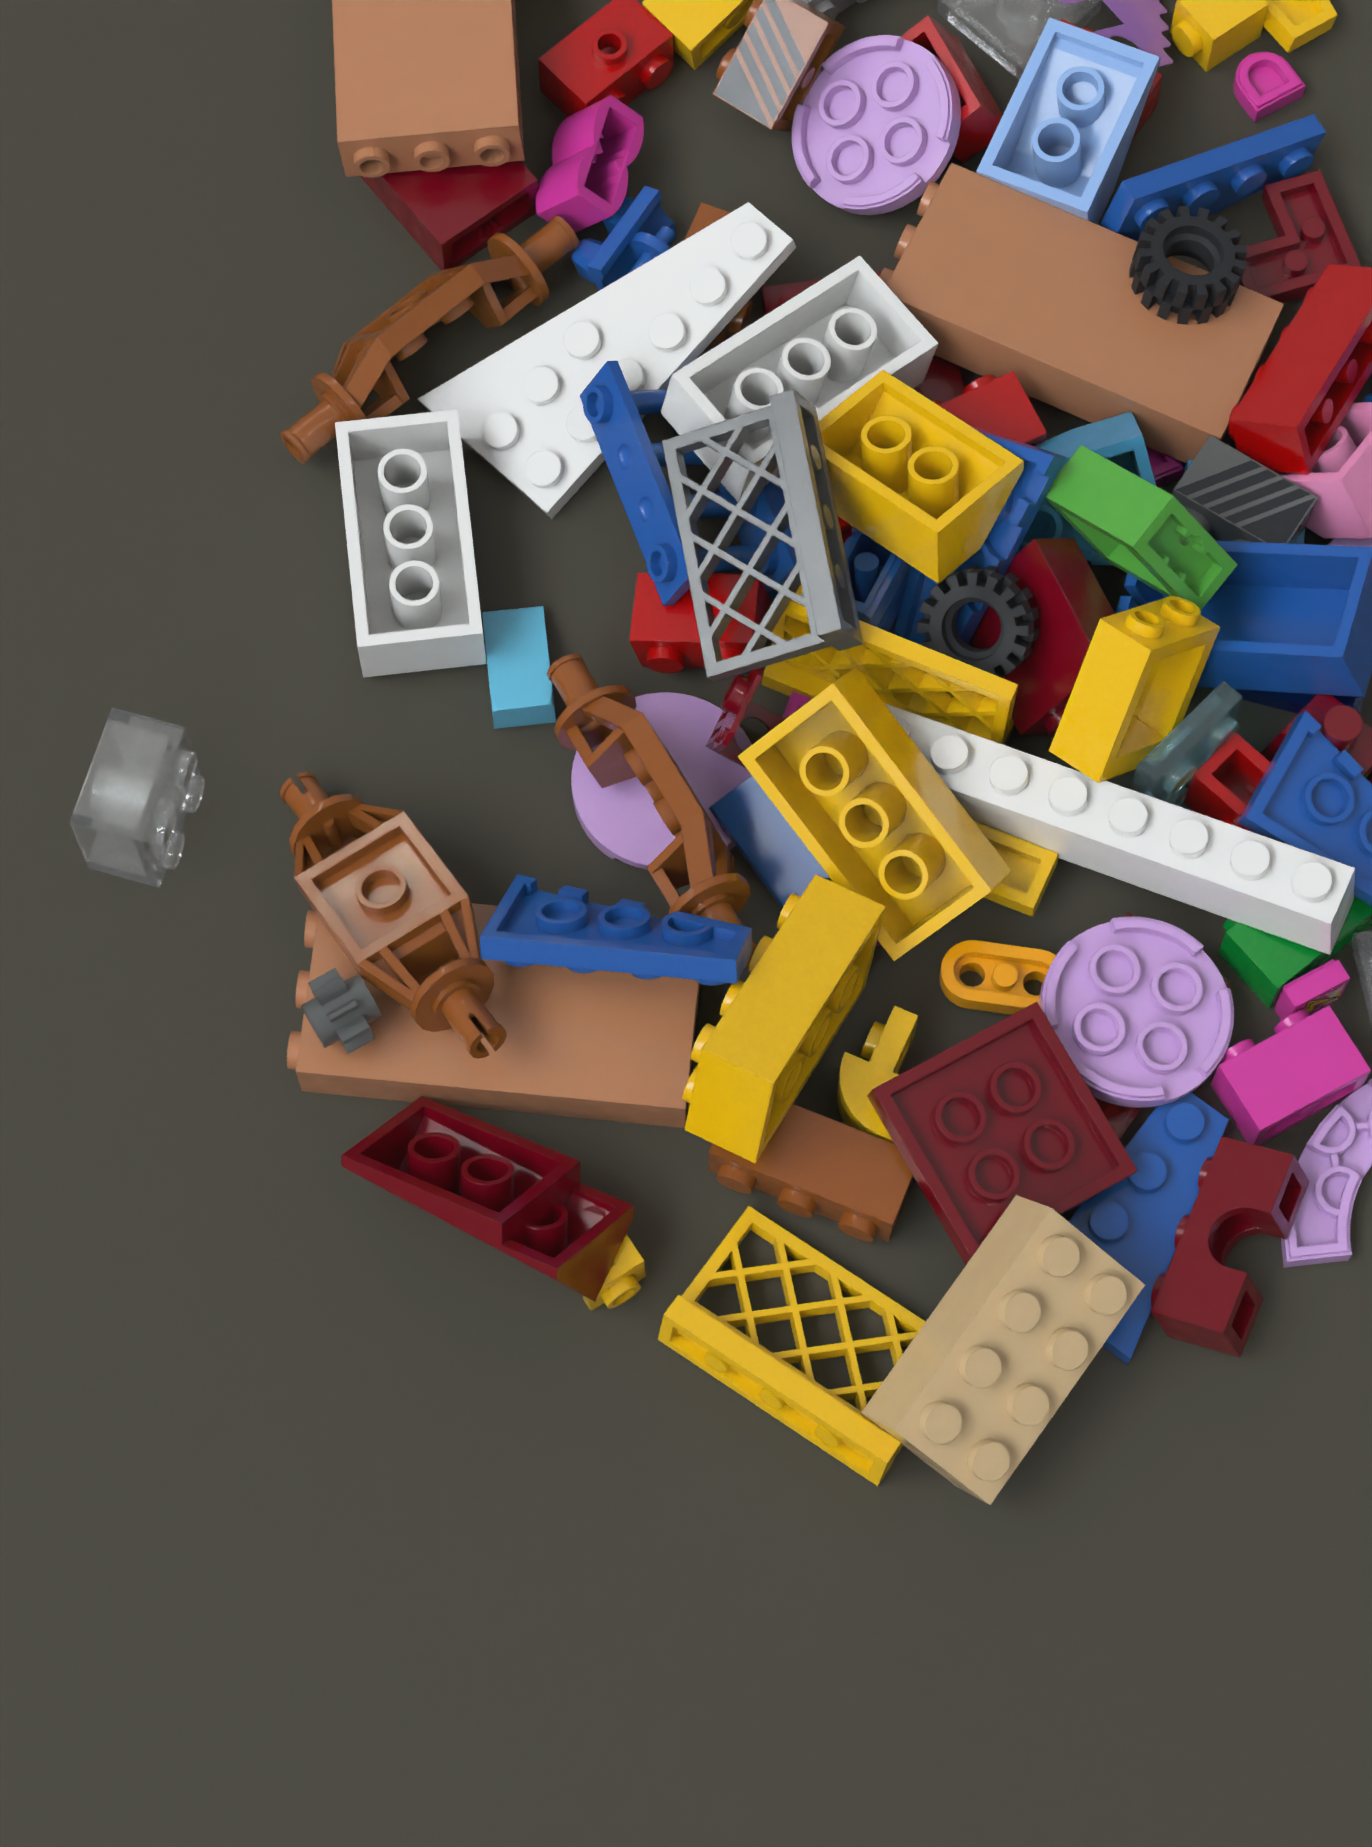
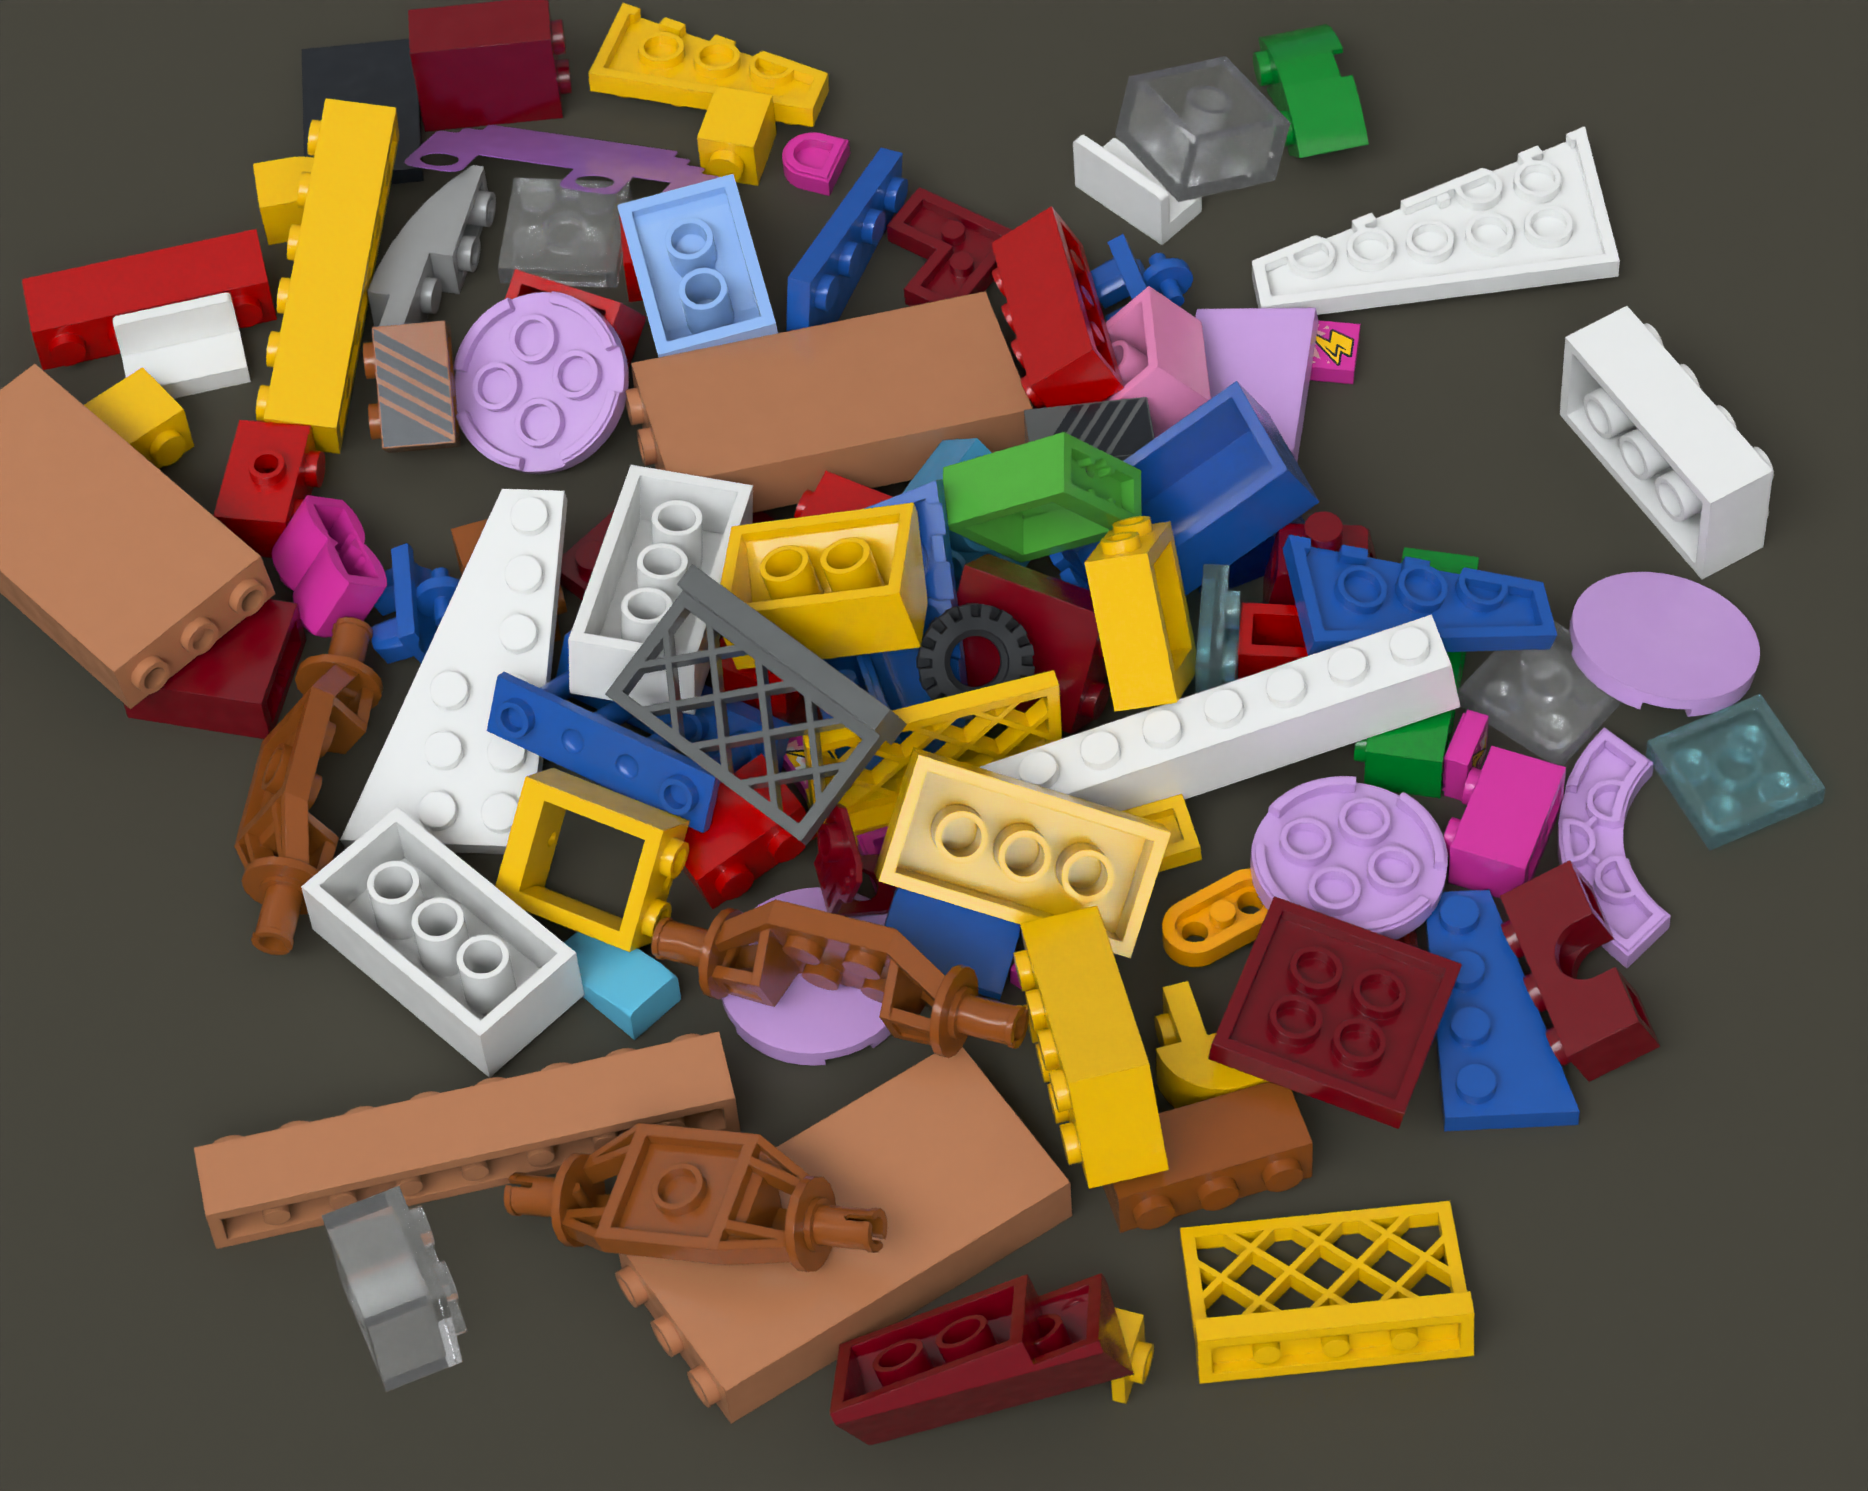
camera: 35 degrees left, 15 degrees down
dark grey gear [301,968,382,1054] -> none
blue wing [479,874,753,986] -> none
tan brick [861,1195,1145,1505] -> none
black tyre [1129,206,1247,325] -> none
none -> nougat brick [194,1032,741,1249]
none -> yellow window [495,768,690,952]

